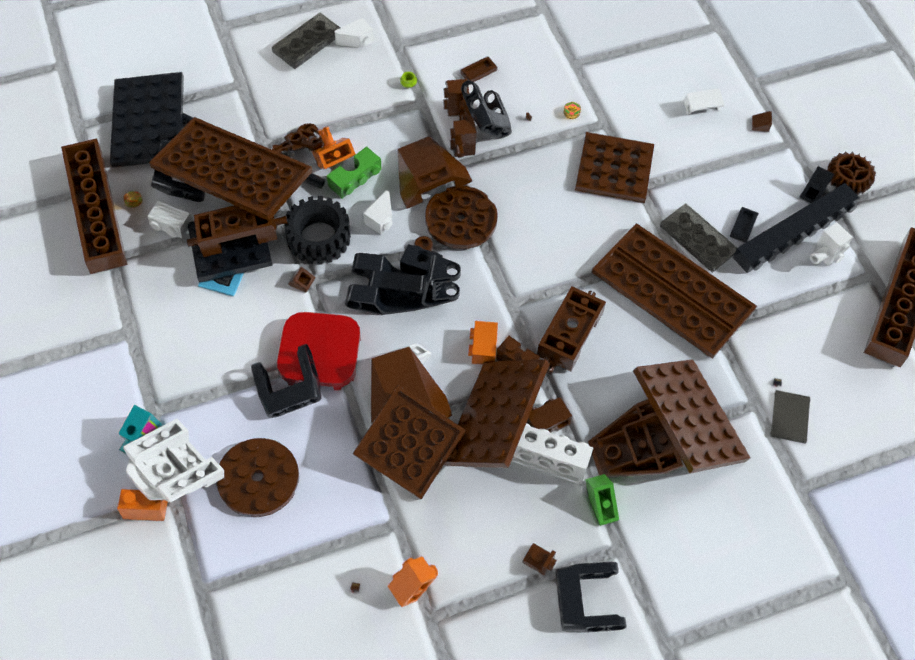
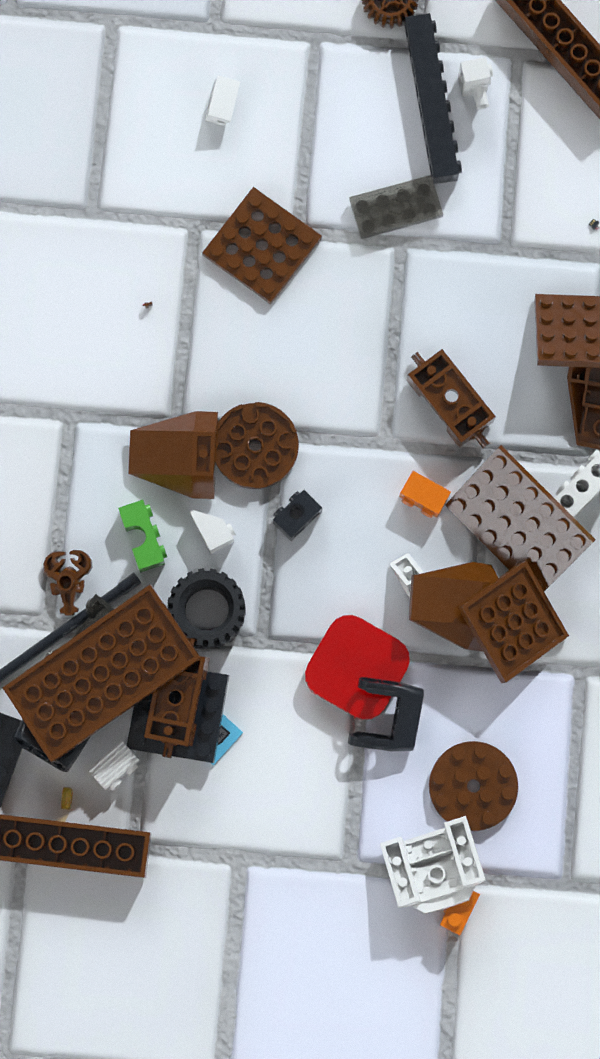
camera: 65 degrees left, 20 degrees up
teal torso [119,404,163,455] -> none
reddish brown slope [288,267,316,292] -> none
orange brick [312,126,356,169] -> none
black piece [345,253,461,315] -> none
lime plate [400,72,417,88] -> none
reddish brown tile [414,236,433,251] -> none
reddish brown brick [443,79,477,158] -> none
reddish brown tile [460,56,497,82] -> none
black connector [461,80,512,138] -> none
reddish brown brick [496,336,540,361] -> none
reddish brown brick [527,397,572,433] -> none
tile [563,102,581,119] -> none
reddish brown plate [591,223,757,359] -> none
black tile [729,207,759,243] -> none
reddish brown slope [752,111,772,132] -> none
black slope [800,166,835,203] -> none

